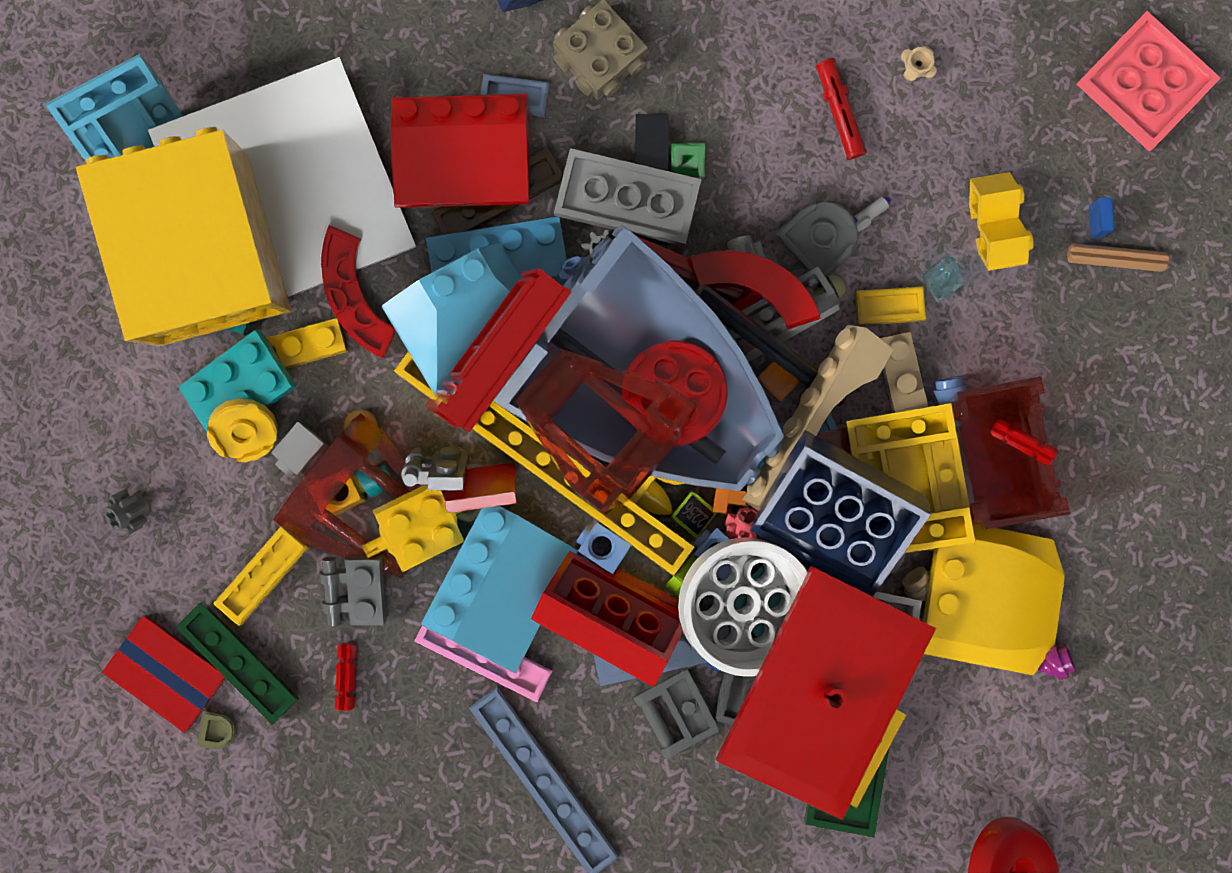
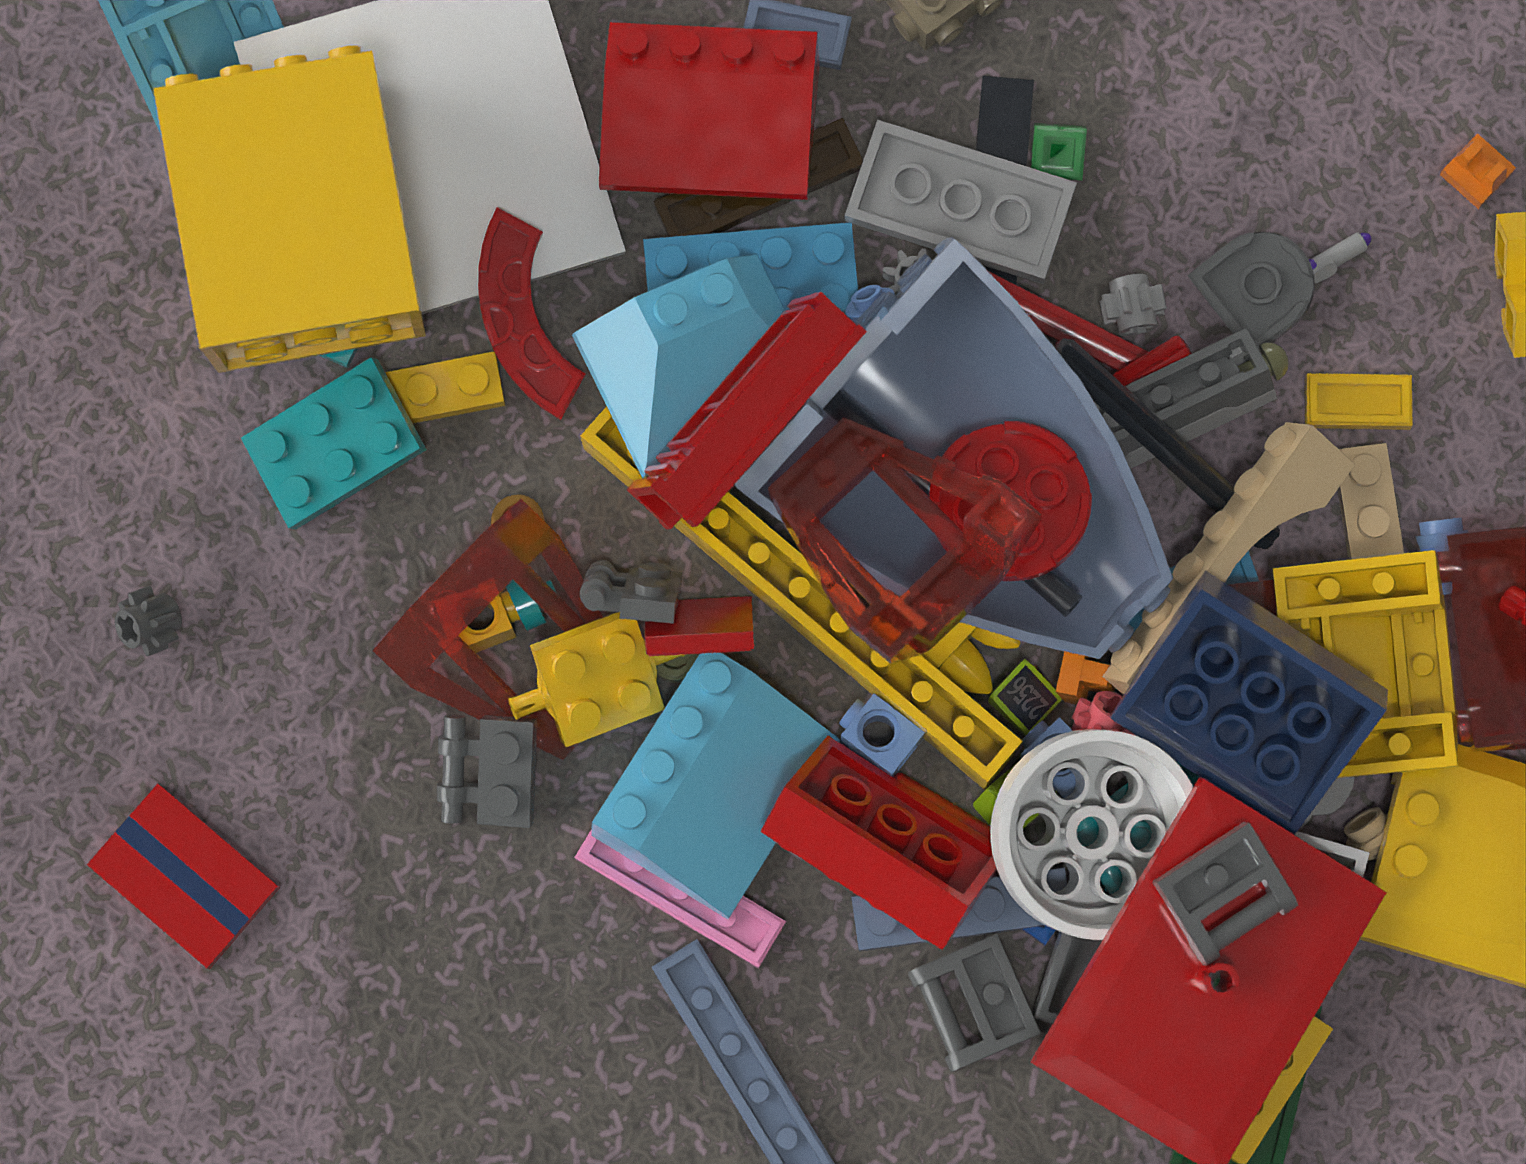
camera: 10 degrees right, 5 degrees down
dark green plate [176,602,299,725] -> none
olive tile [197,710,237,749] -> none
yellow tile [207,398,278,462] -> none
yellow plate [213,525,310,626] -> none
light grey brick [271,422,330,477] -> none
red axle [335,643,357,711] -> none
red tile [690,250,821,330] -> none
orange tile [757,361,800,403] -> none
red pin [815,58,867,160] -> none
tan plate [901,46,937,82] -> none
clear light blue plate [921,254,965,303] -> none
none -> dark grey plate [1152,822,1298,966]
none -> orange tile [1440,133,1516,209]

